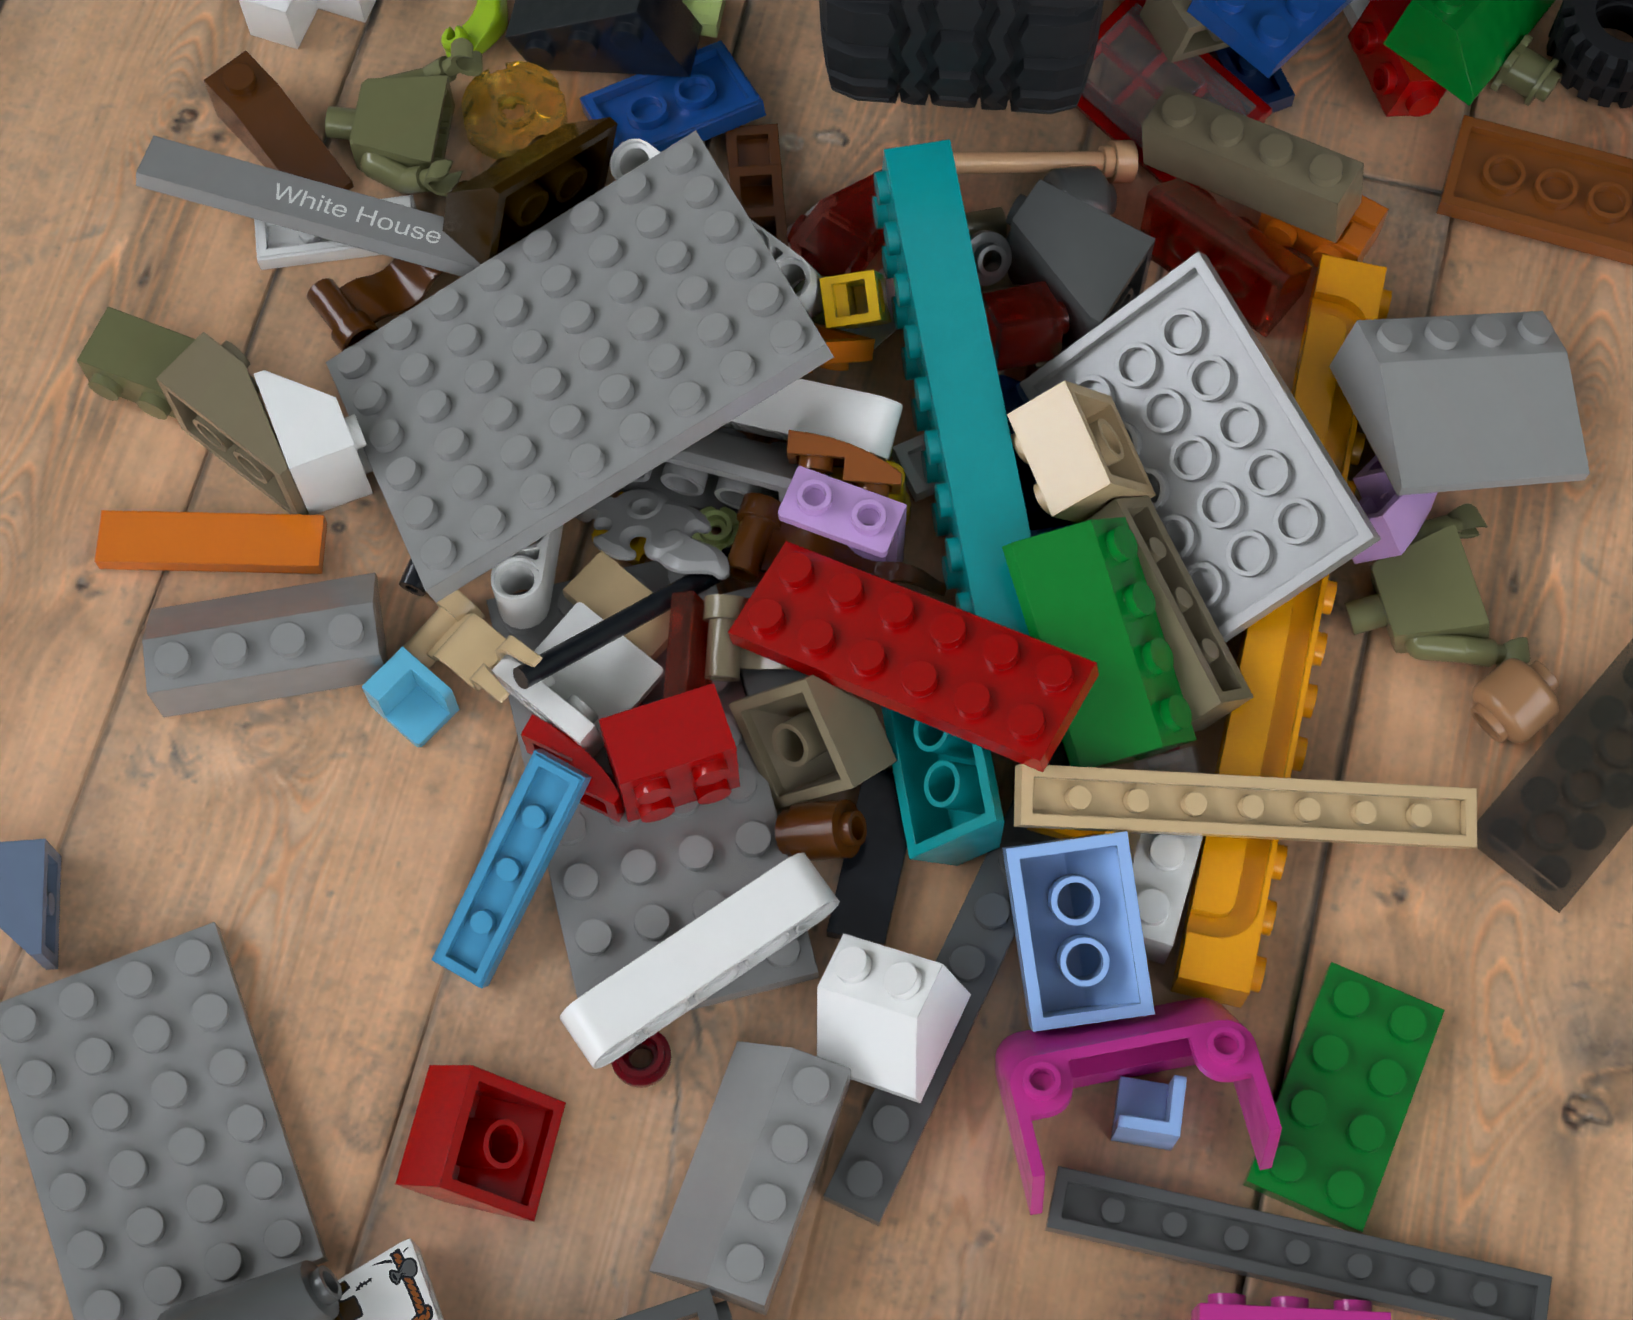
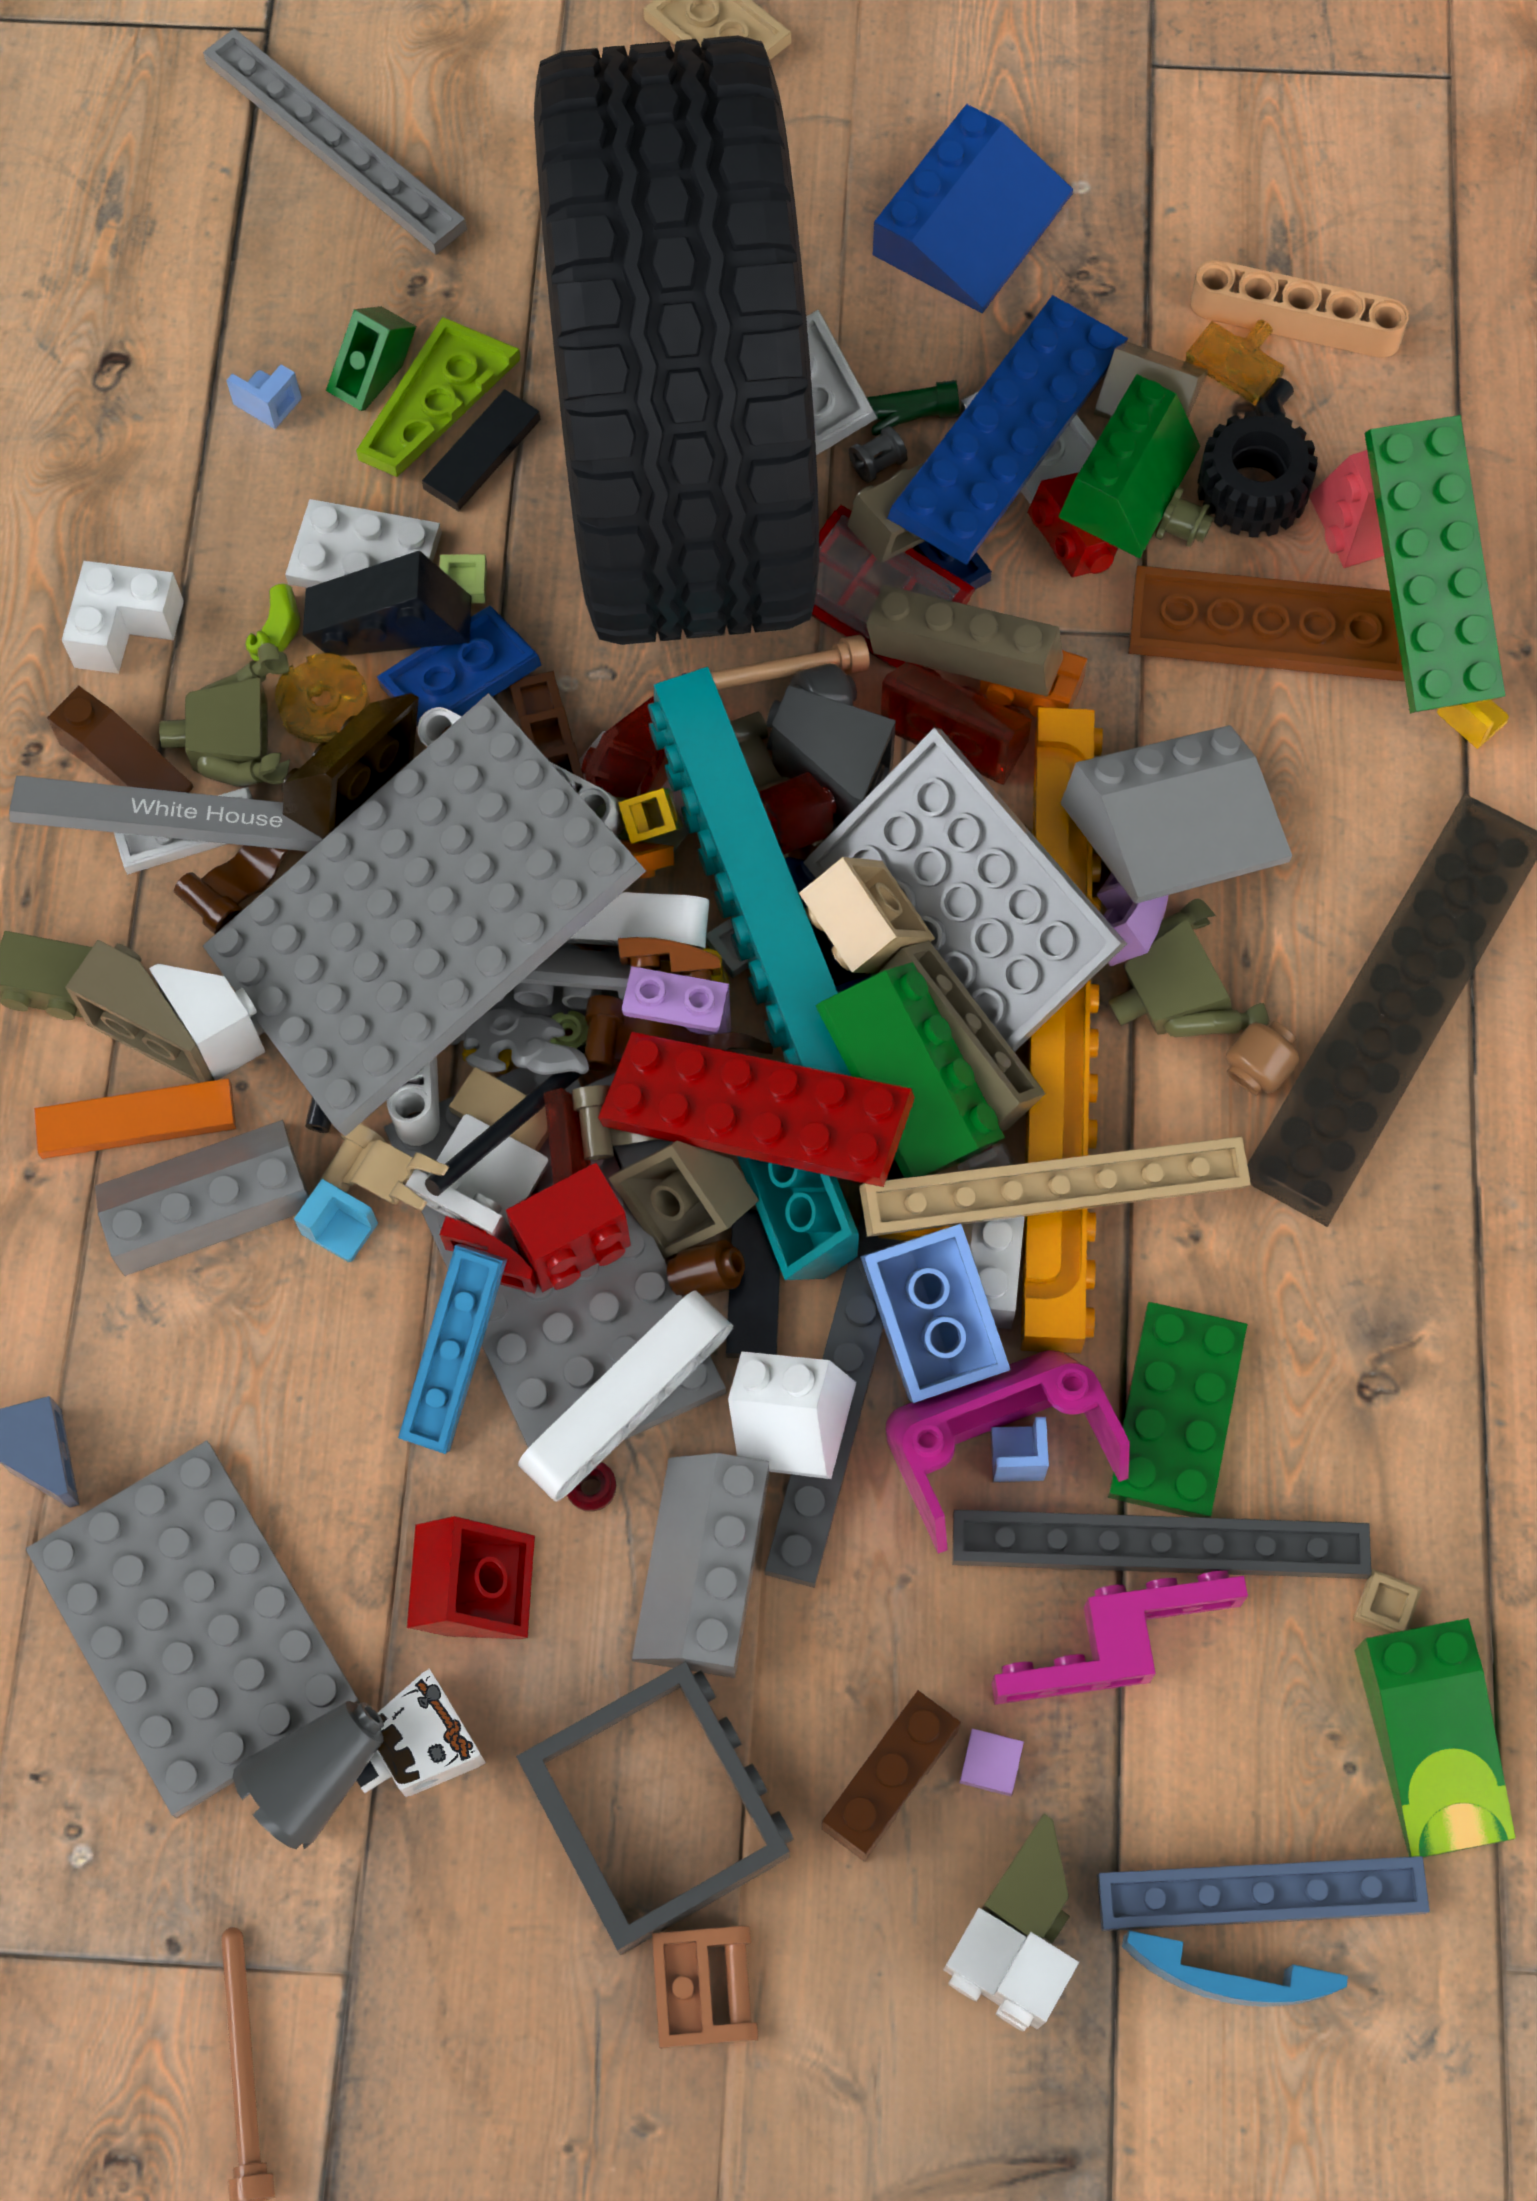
camera: 10 degrees left, 0 degrees up
dark grey plate [970,230,1012,286] -> none

